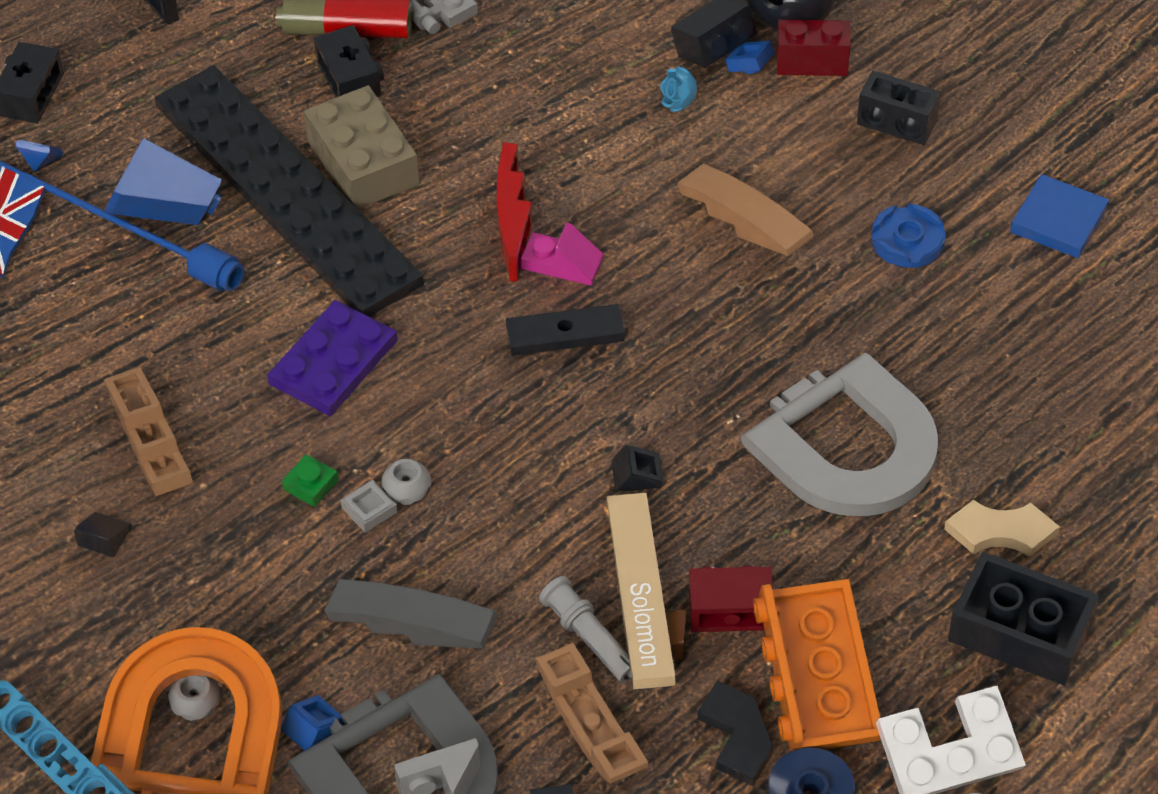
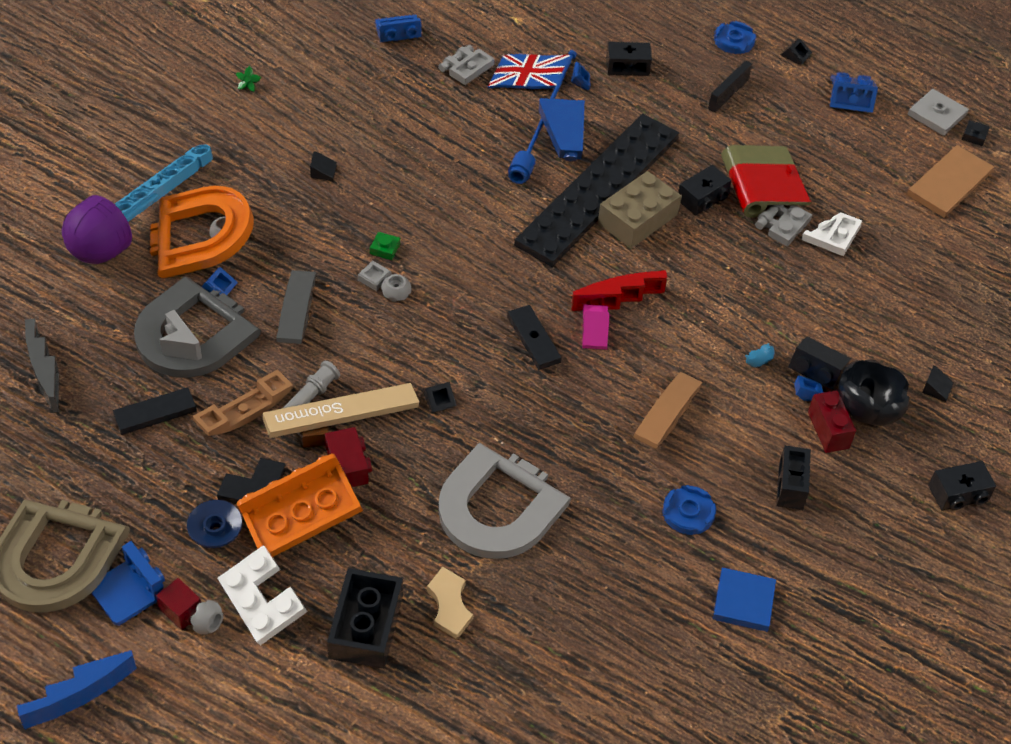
camera: 70 degrees right, 0 degrees up
medium nougat slope [104,367,193,497] -> none
dark purple plate [267,300,398,417] -> none

